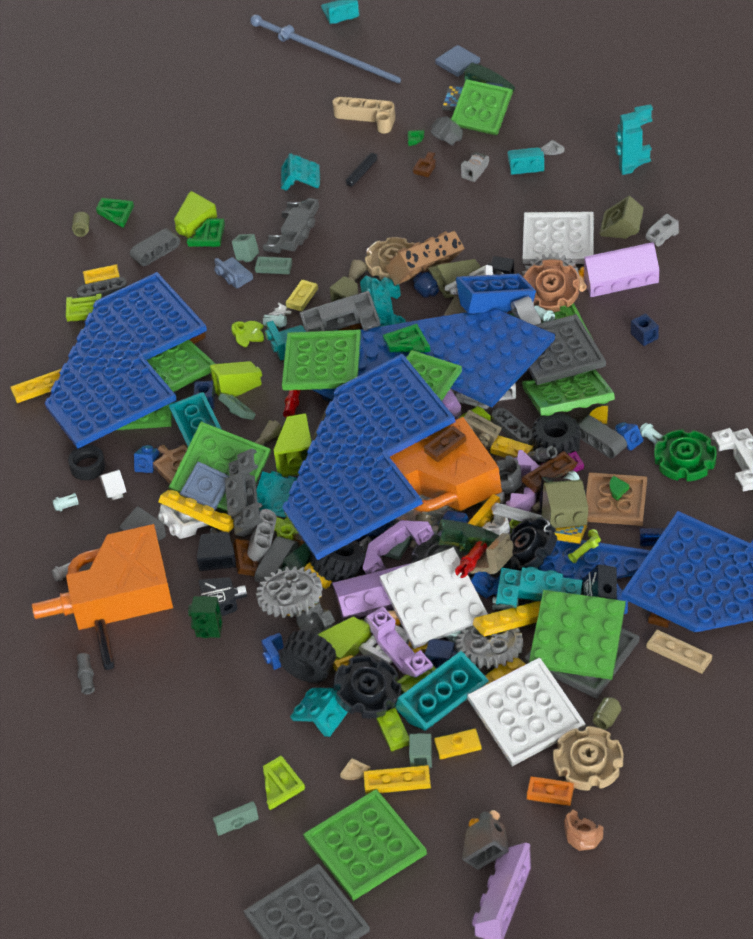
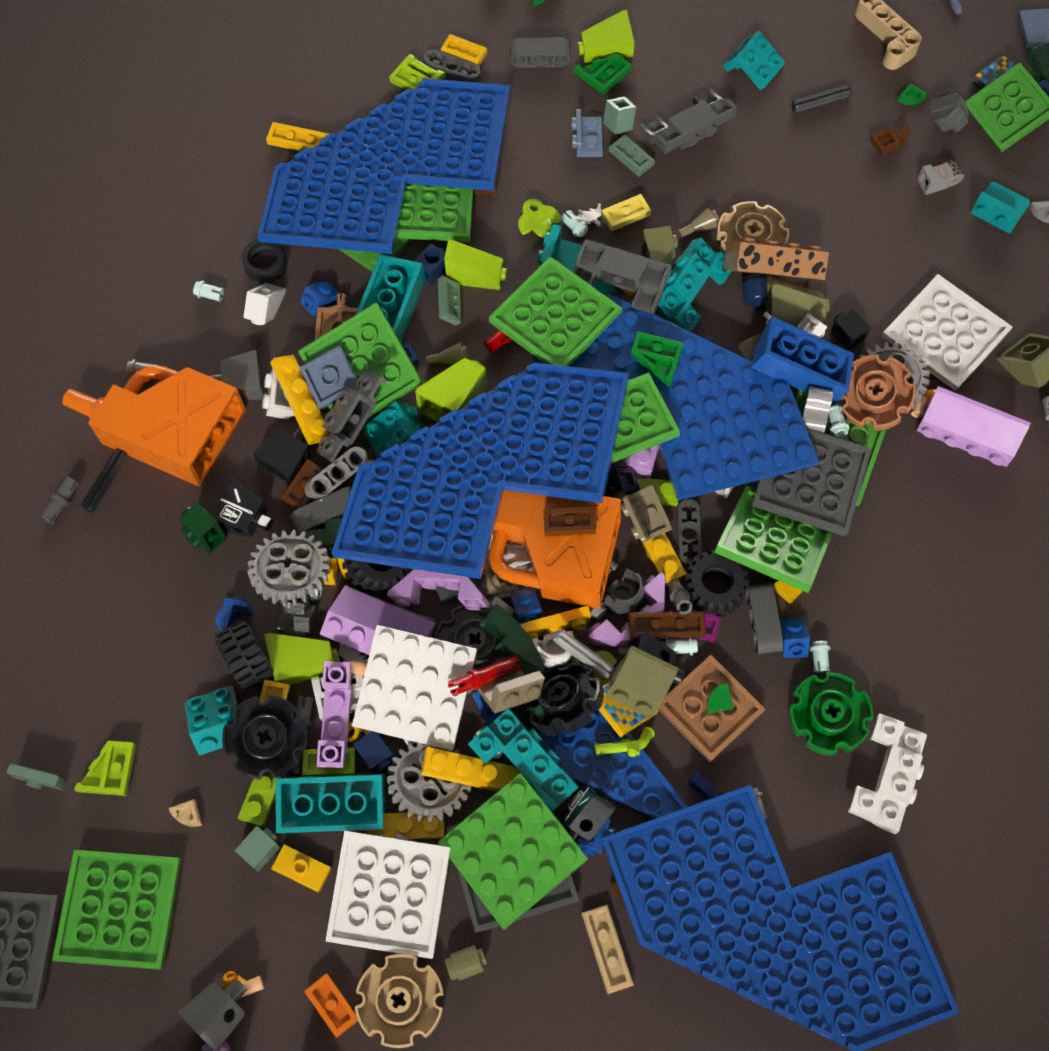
camera: 35 degrees right, 20 degrees up
yellow plate [364,765,431,794] -> none
dark blue brick [631,313,659,346] -> none

